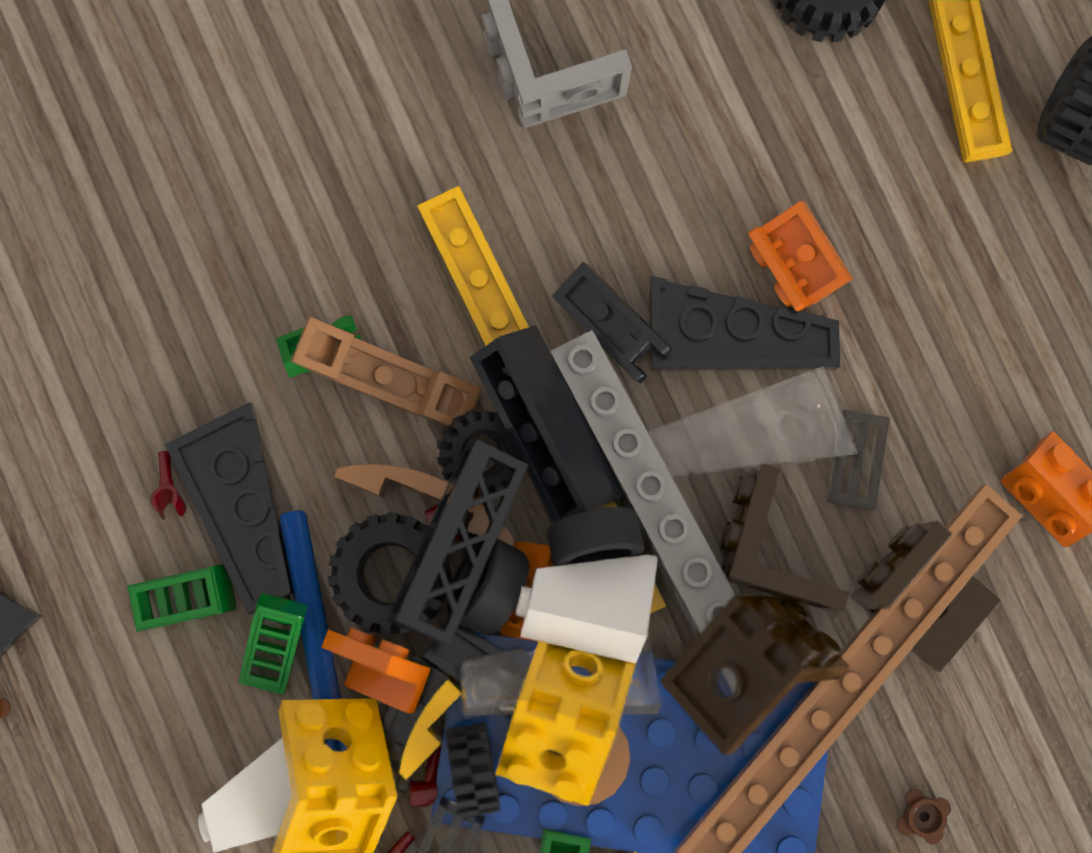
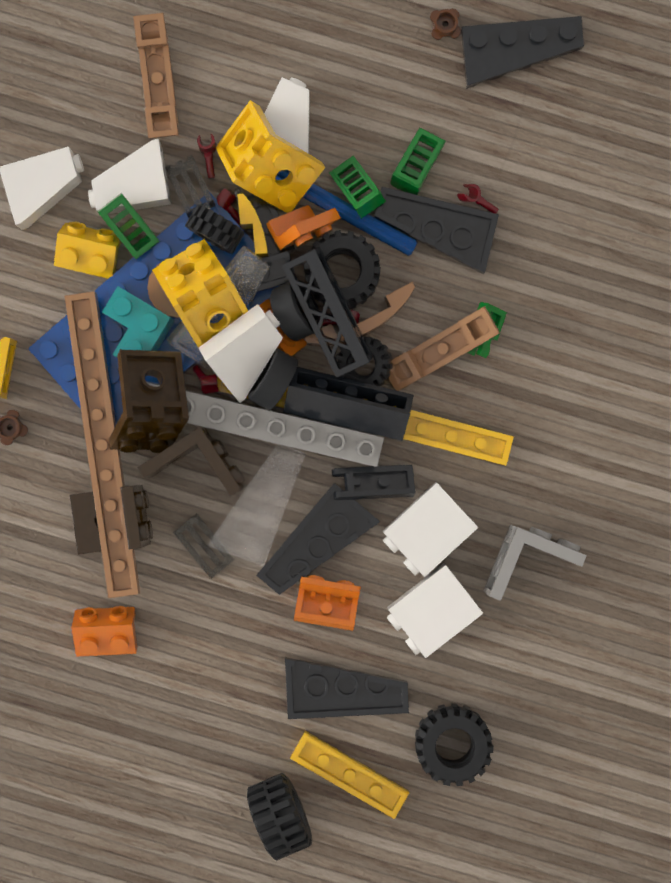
camera: 140 degrees right, 5 degrees up
none -> teal brick [102,286,175,357]
none -> dark red hand [193,365,219,394]
none -> black wing [285,657,409,719]
none -> white brick [383,482,478,577]
none -> white brick [387,563,483,658]

